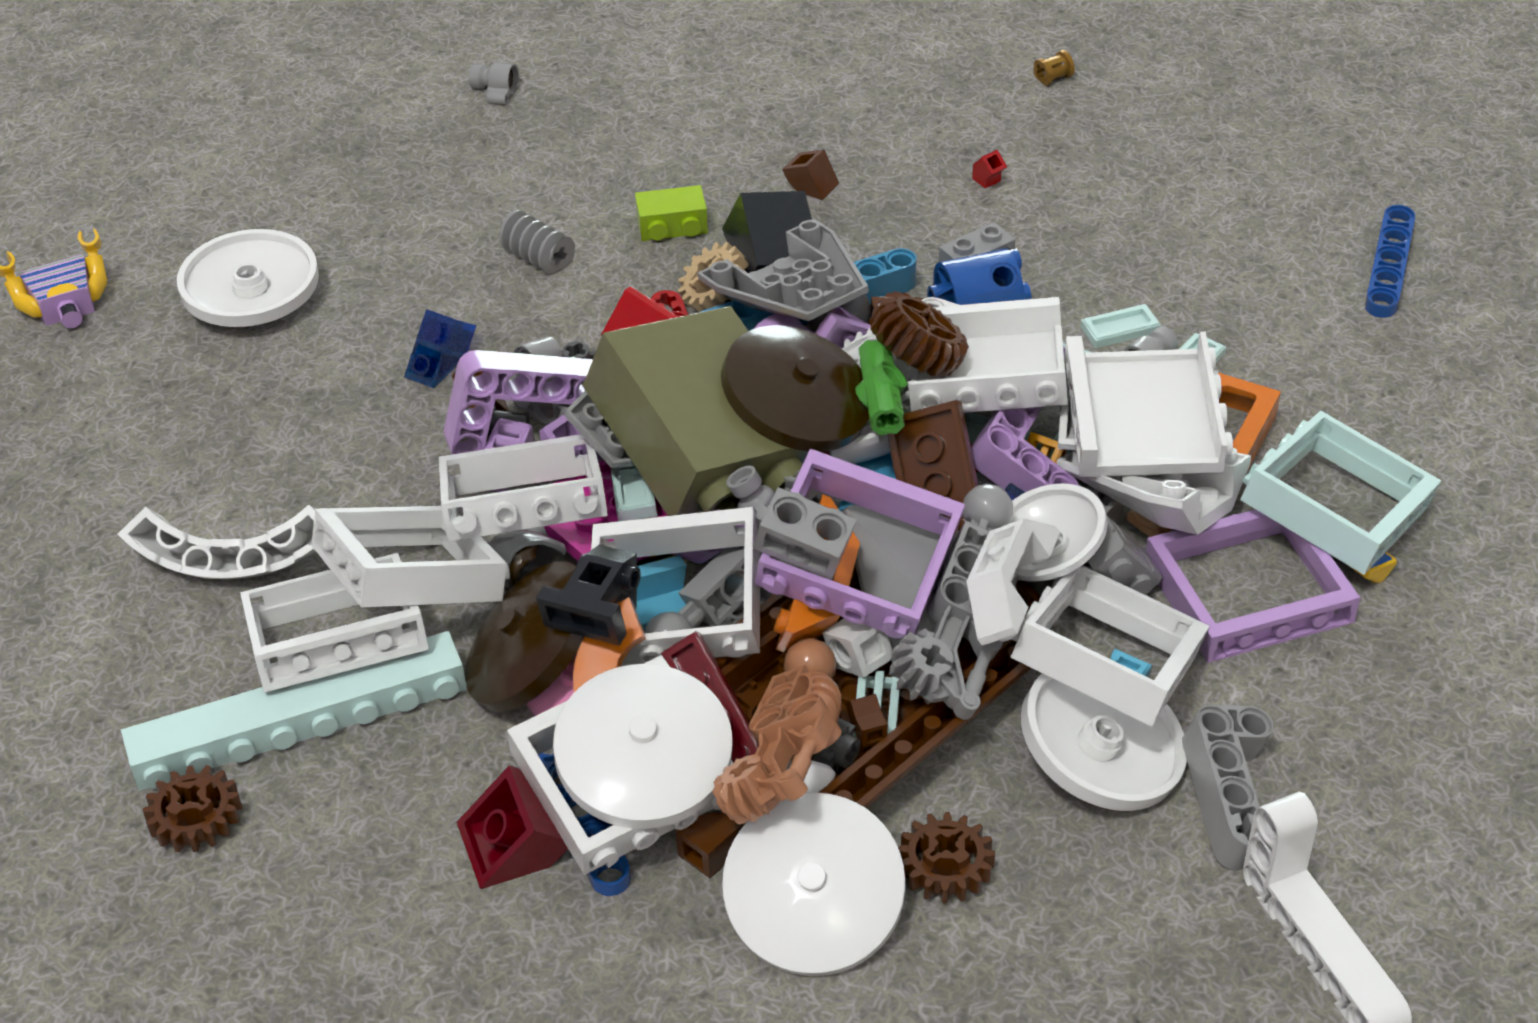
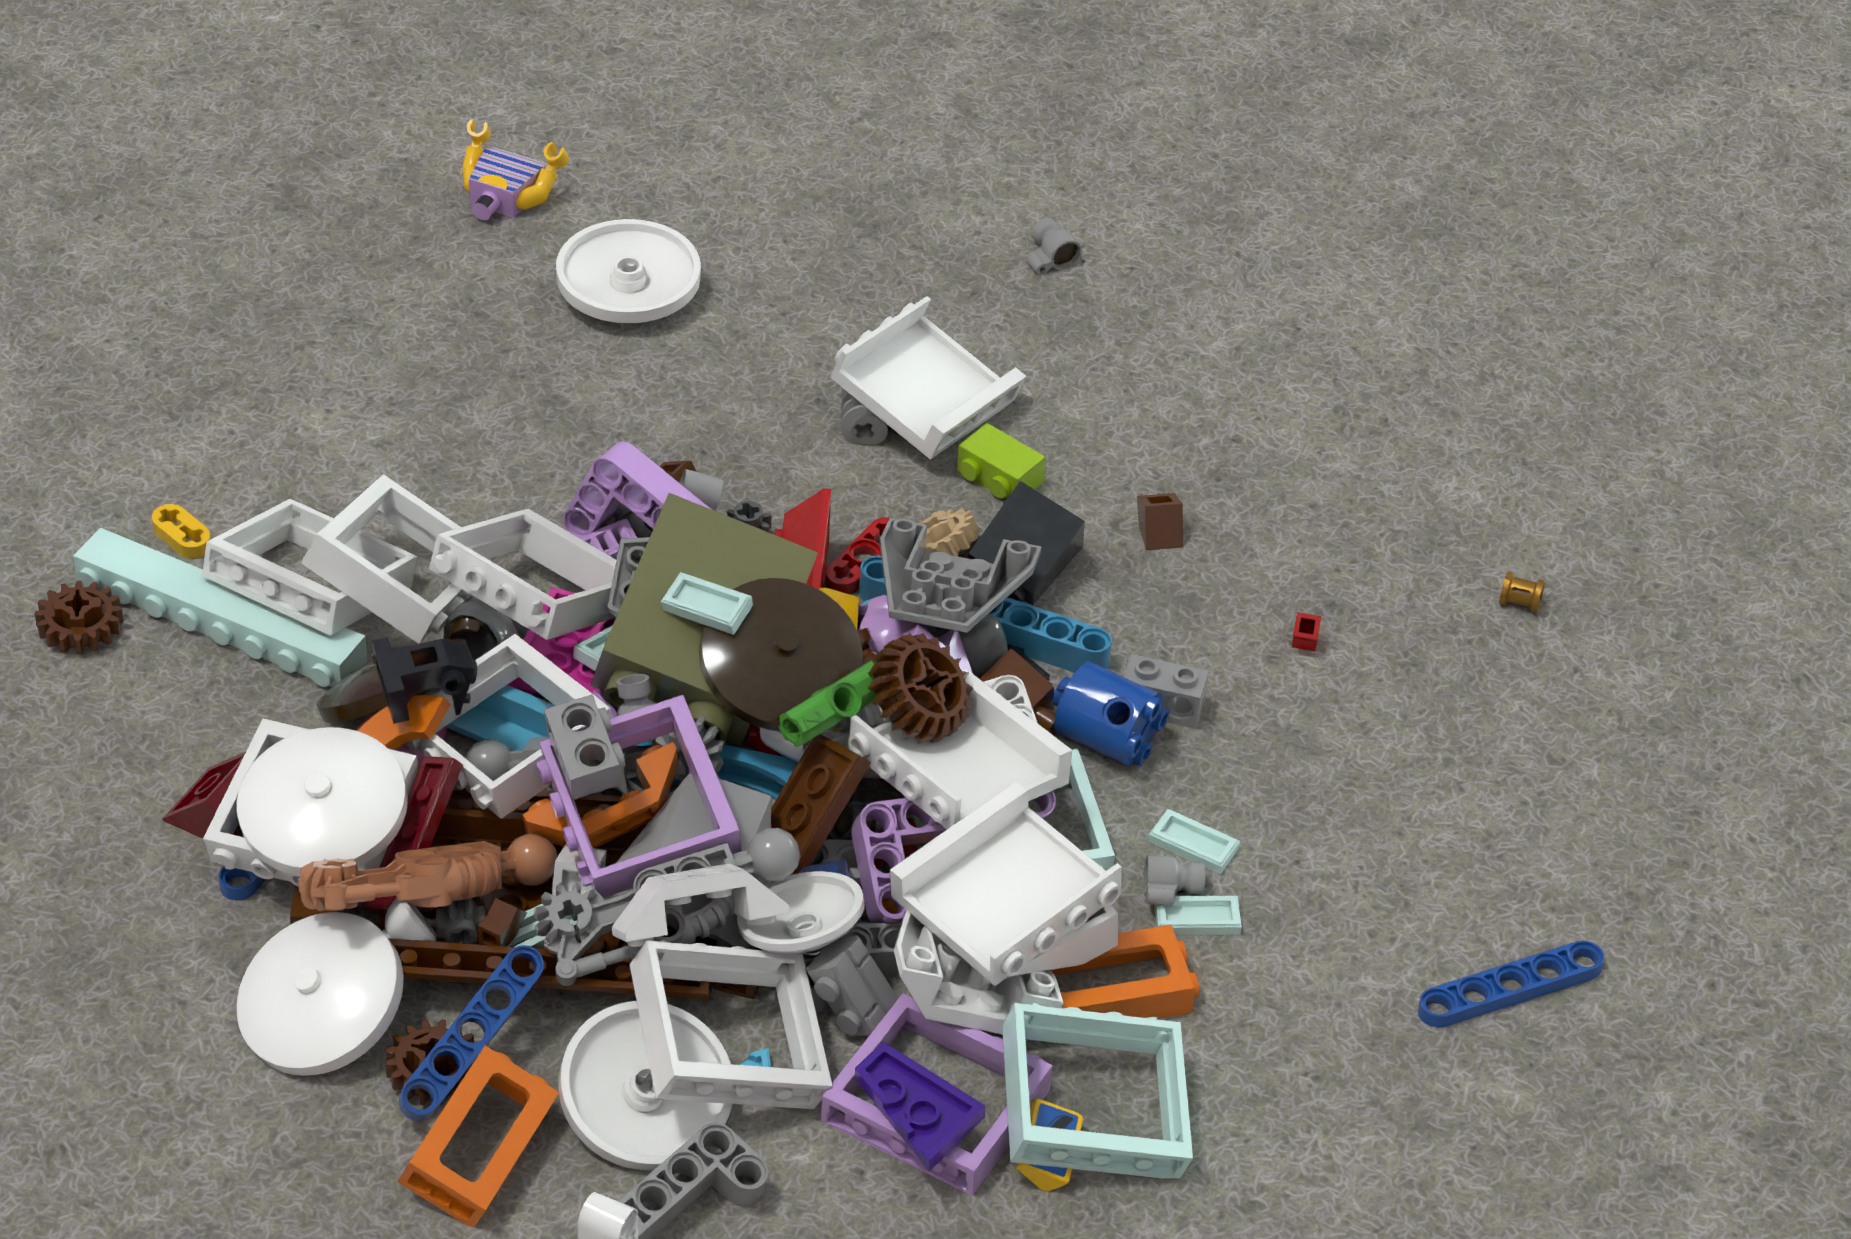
camera: 45 degrees right, 0 degrees up
white brick [117,505,316,580] -> none
clear blue slope [404,309,476,388] -> none
none -> yellow beam [152,504,211,559]
none -> orange piece [397,1046,559,1228]
none -> blue beam [398,945,544,1121]
none -> light aqua tile [661,572,753,635]
none -> white panel [830,296,1027,460]
none -> dark purple wing [855,1042,985,1172]

